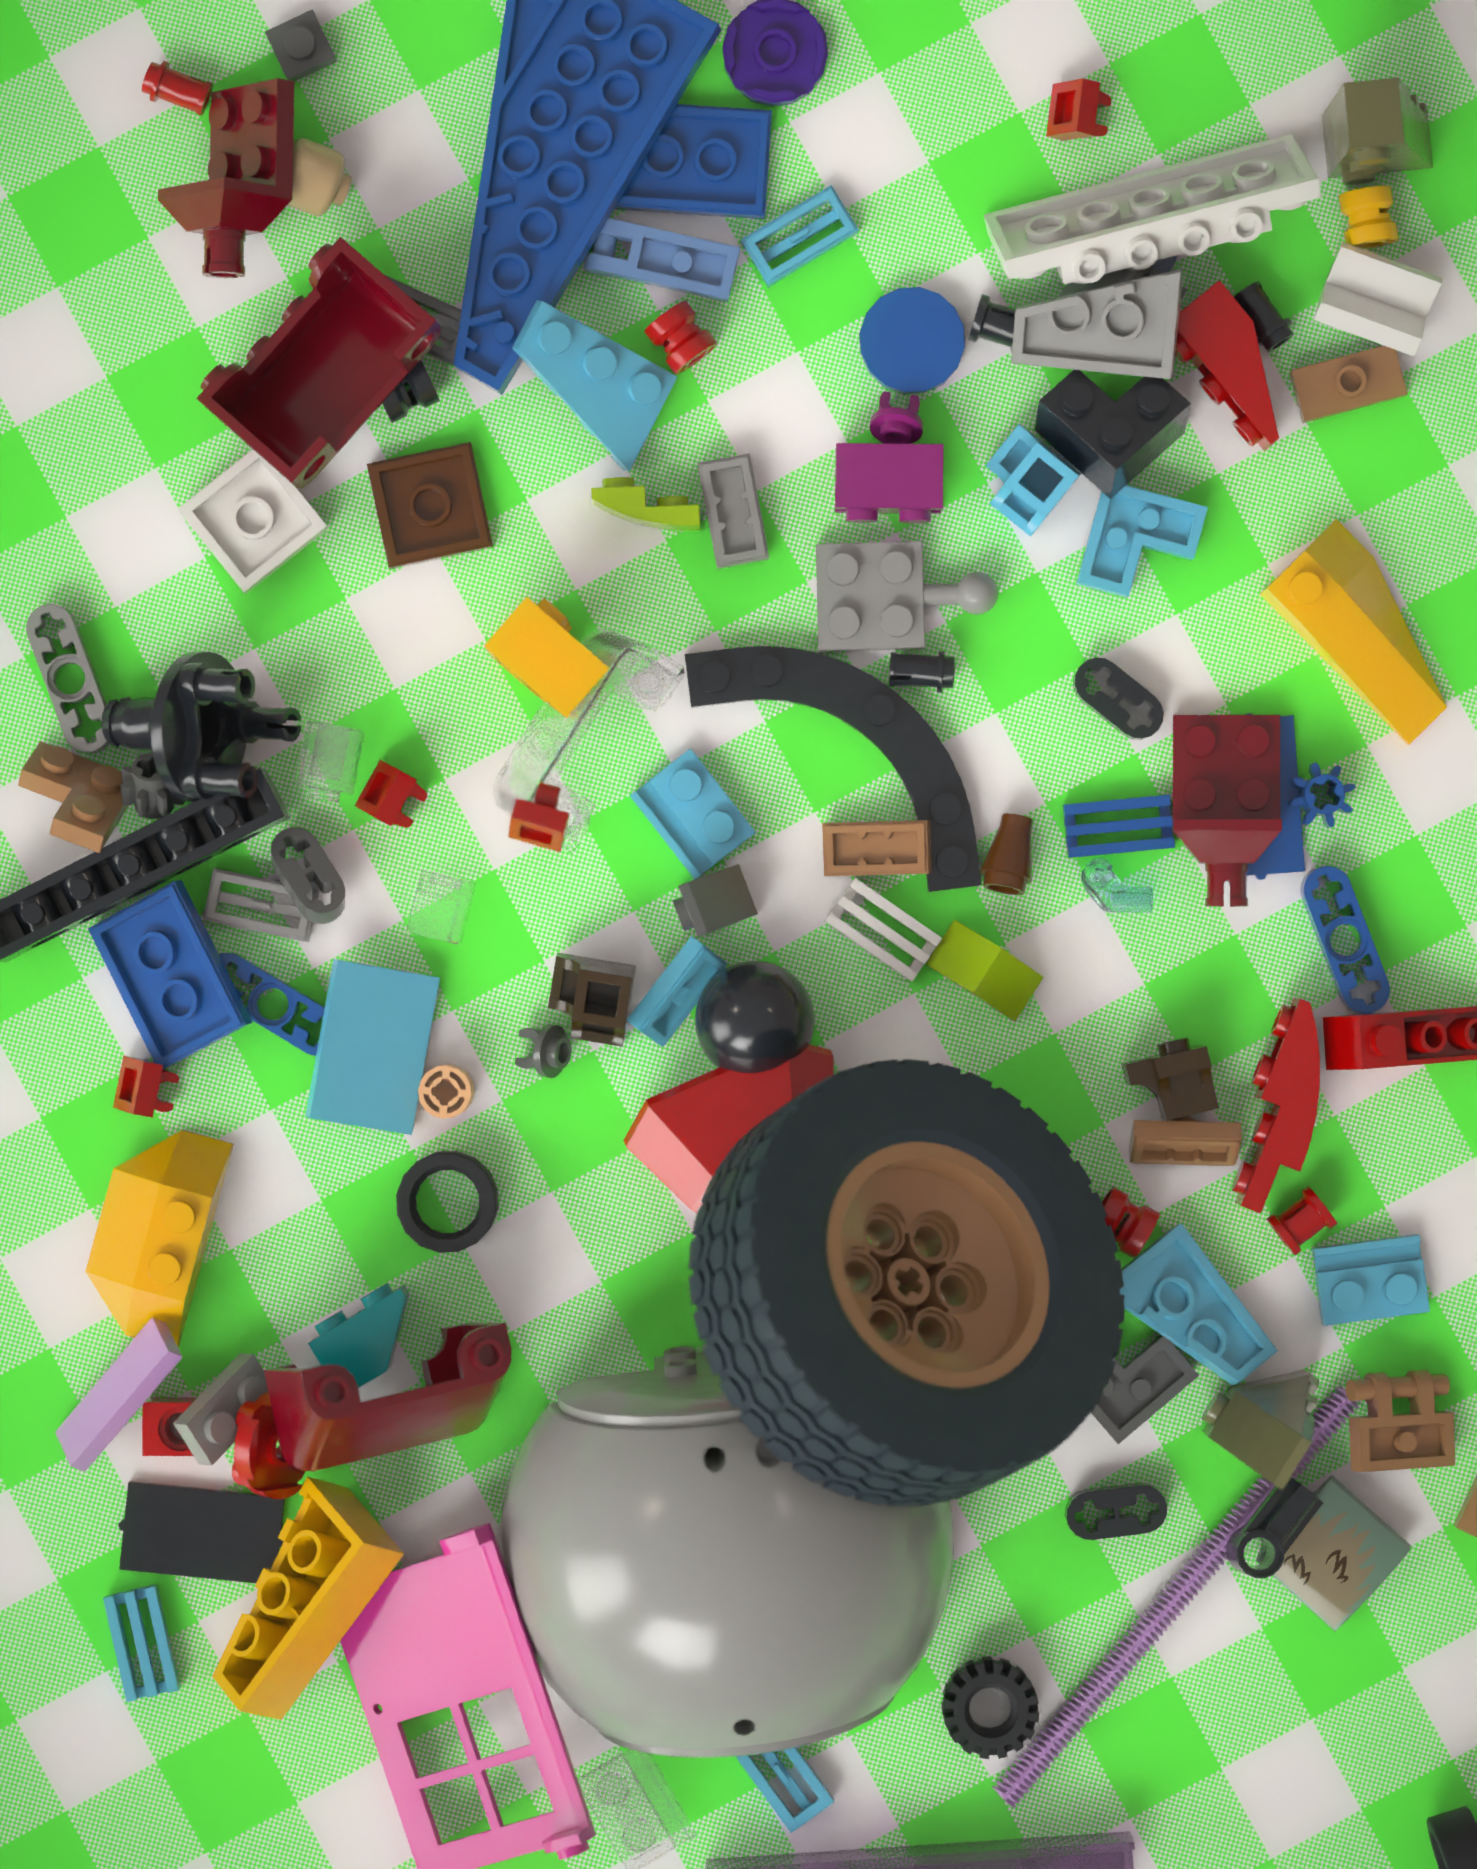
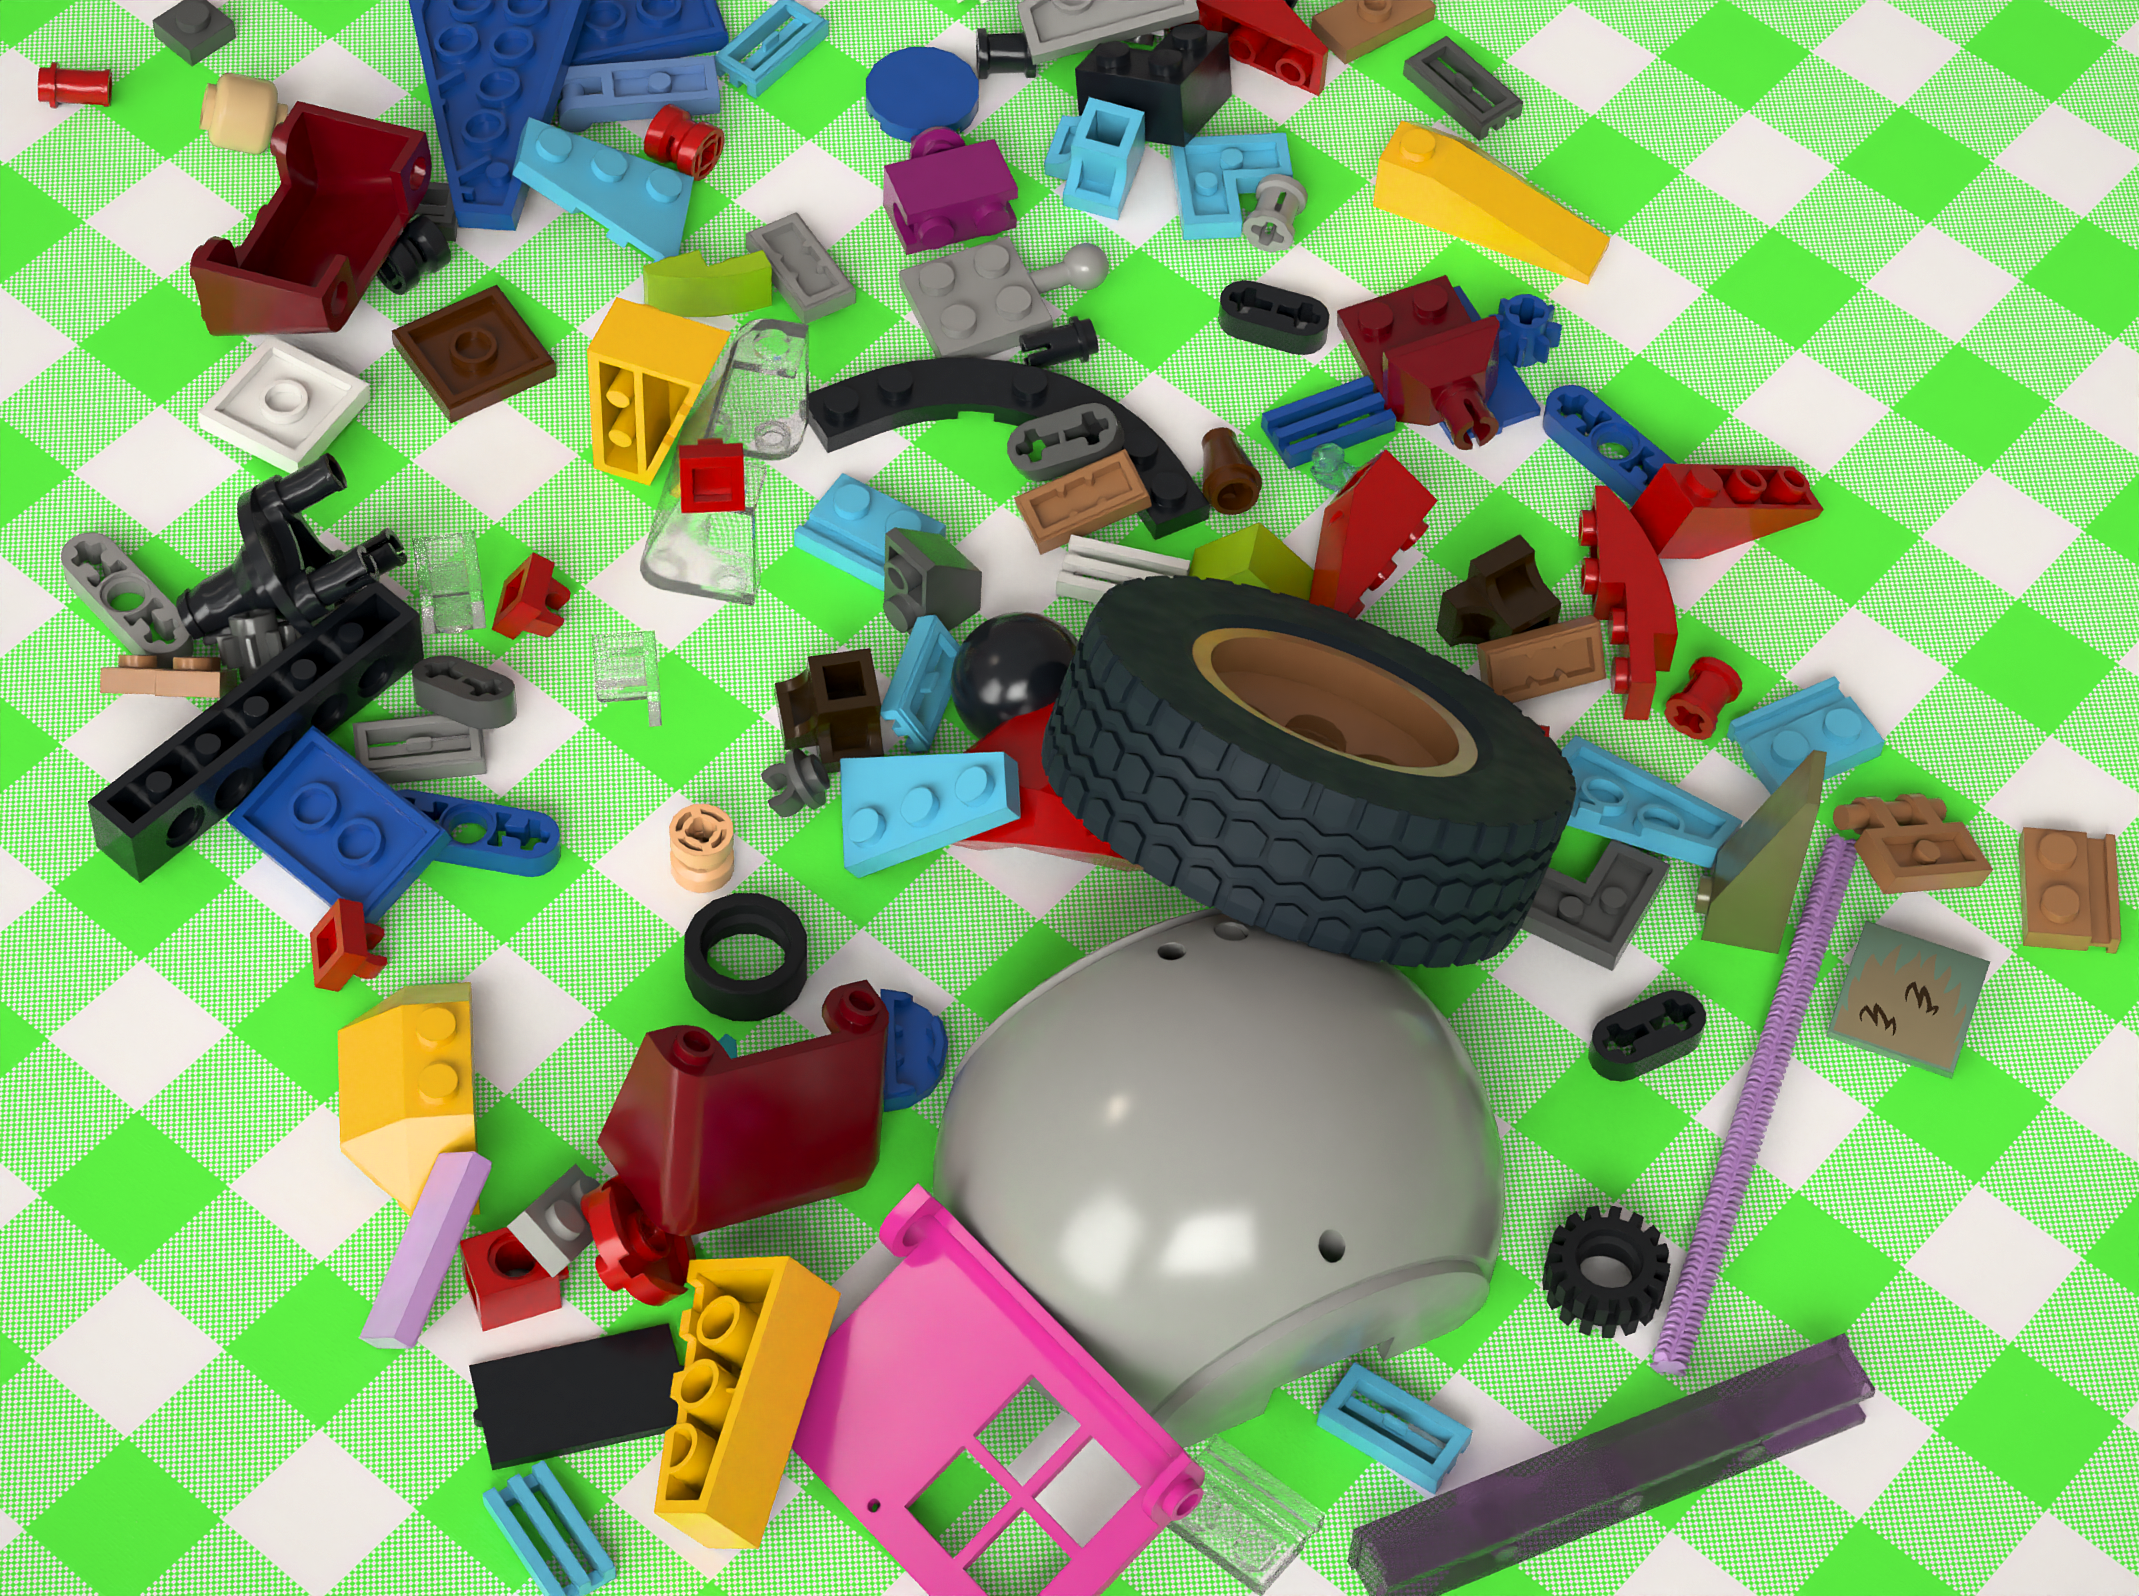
camera: 25 degrees left, 35 degrees down
dark red plate [158,78,295,278] -> none
medium azure tile [305,959,440,1135] -> none
black piece [1226,1477,1323,1579] -> none
none -> medium azure wing [840,752,1021,878]
none -> blue plate [880,988,948,1112]
none -> dark grey beam [1007,403,1124,482]
none -> light grey bush [1242,174,1308,253]
none -> red slope [1309,449,1438,619]
none -> dark grey tile [1403,36,1523,141]

